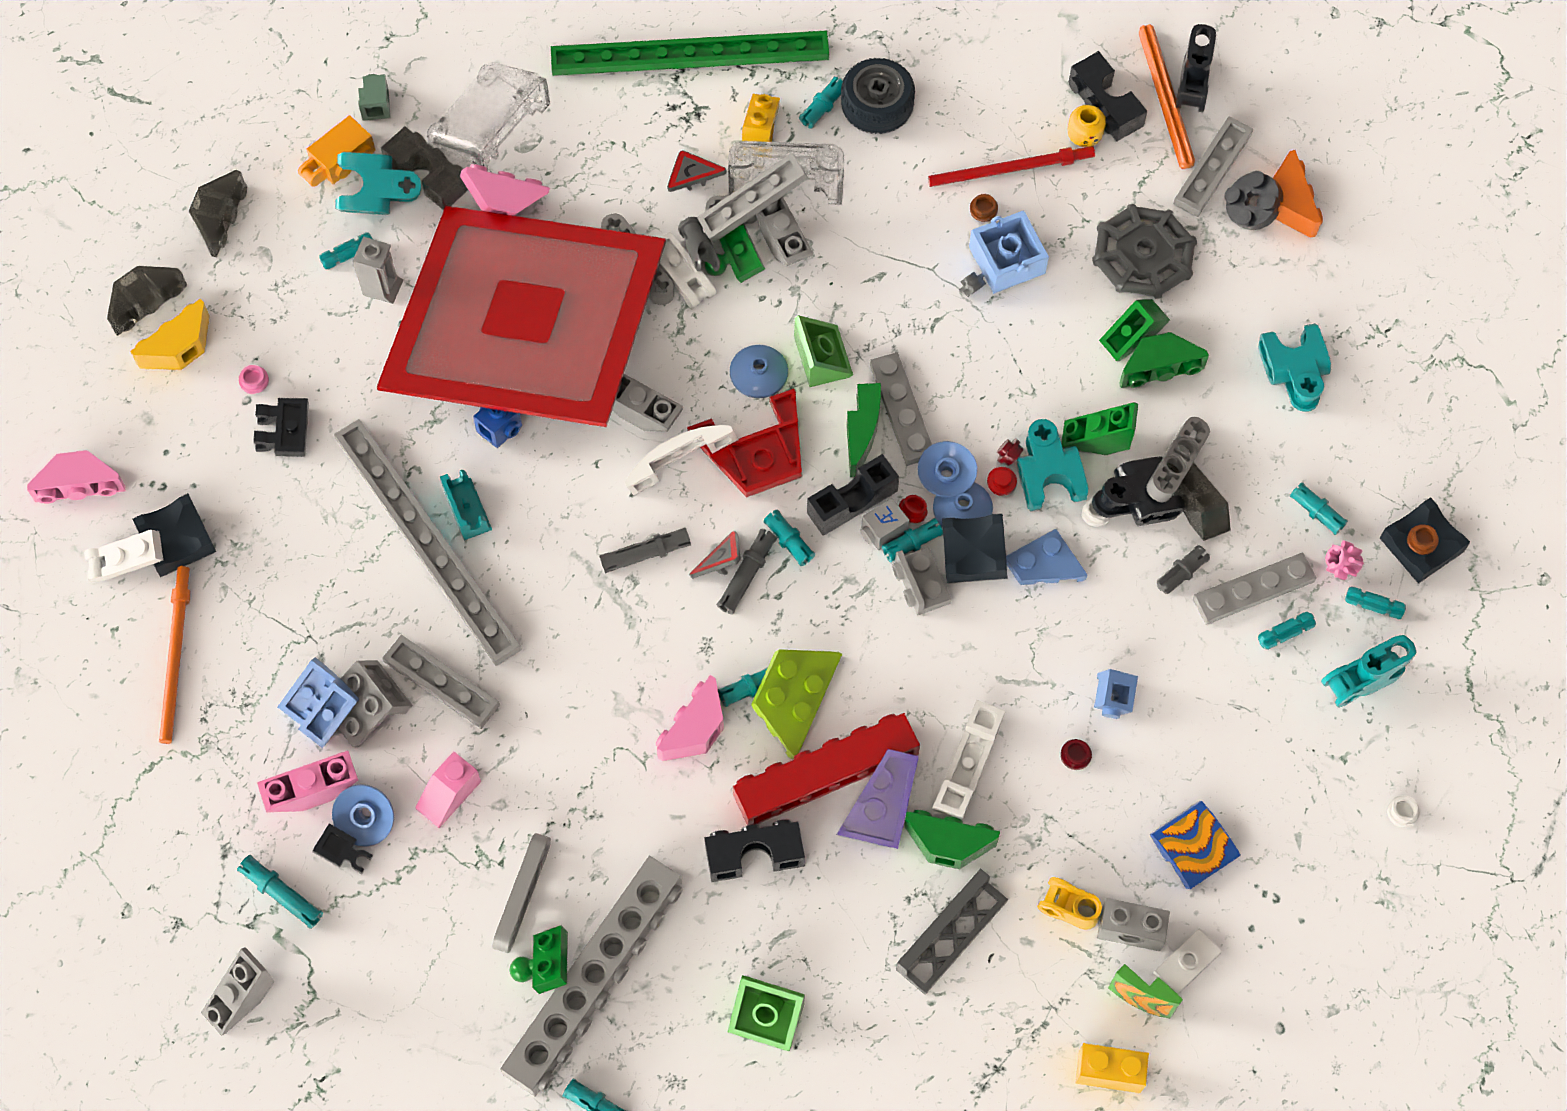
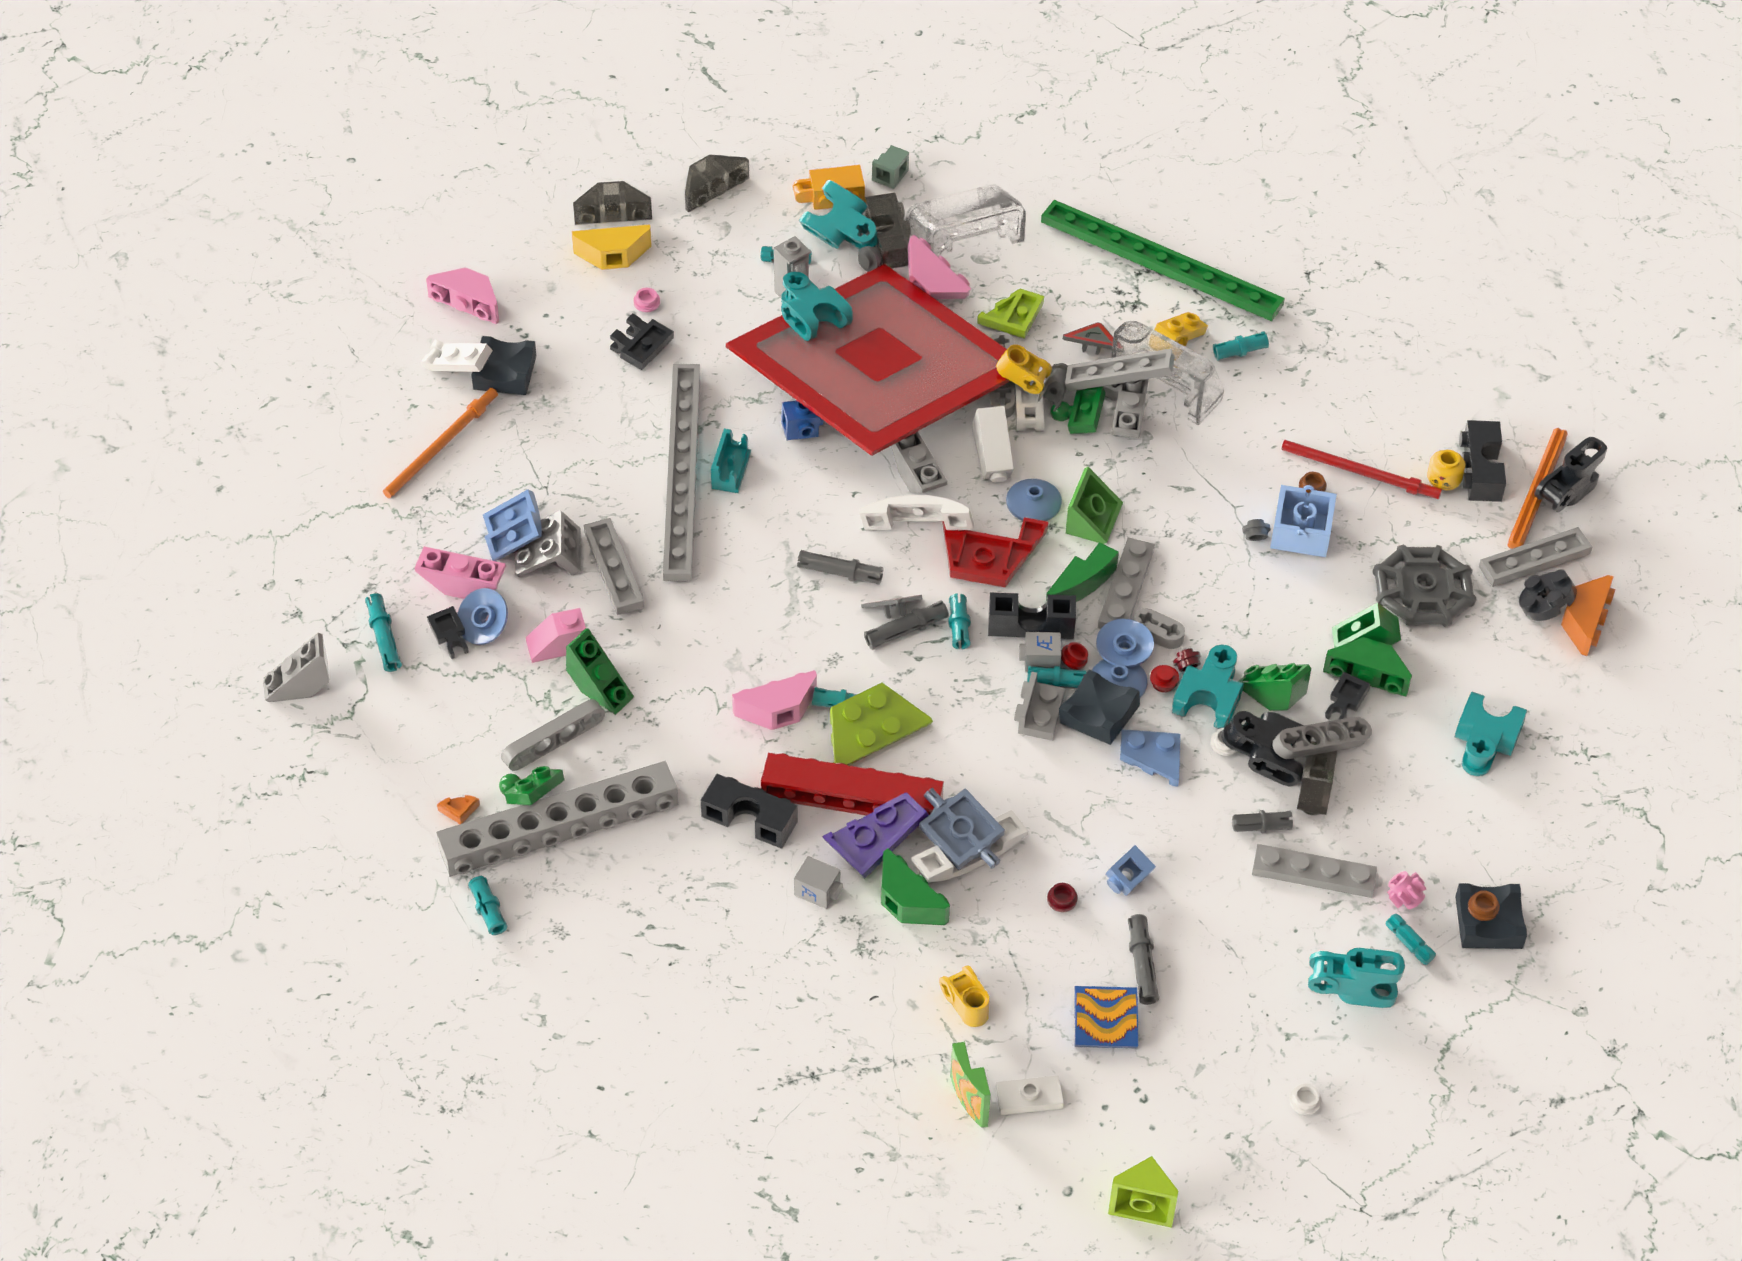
camera: 35 degrees right, 15 degrees down
bright green slope [728,975,805,1051] -> none
black wheel [841,58,915,134] -> none
dark grey fence [896,868,1008,995] -> none
yellow brick [1075,1043,1149,1093] -> none
light grey brick [1097,898,1170,951] -> none
teal axle [1258,612,1316,650] -> none
teal pin [1290,482,1348,535] -> none
none -> orange tile [437,795,480,824]
none -> green slope [566,628,634,715]
none -> teal piece [781,272,853,341]
none -> light grey brick [794,856,843,909]
none -> dark grey plate [858,246,882,272]
none -> sand blue plate [919,788,1005,870]
none -> white slope [972,406,1014,482]
none -> lime wing [977,288,1044,339]
none -> yellow piece [996,344,1052,394]
none -> lime slope [1108,1156,1179,1228]
none -> dark grey pin [1127,914,1159,1005]
none -> light grey beam [1134,608,1185,649]
none -> black plate [1325,672,1370,719]

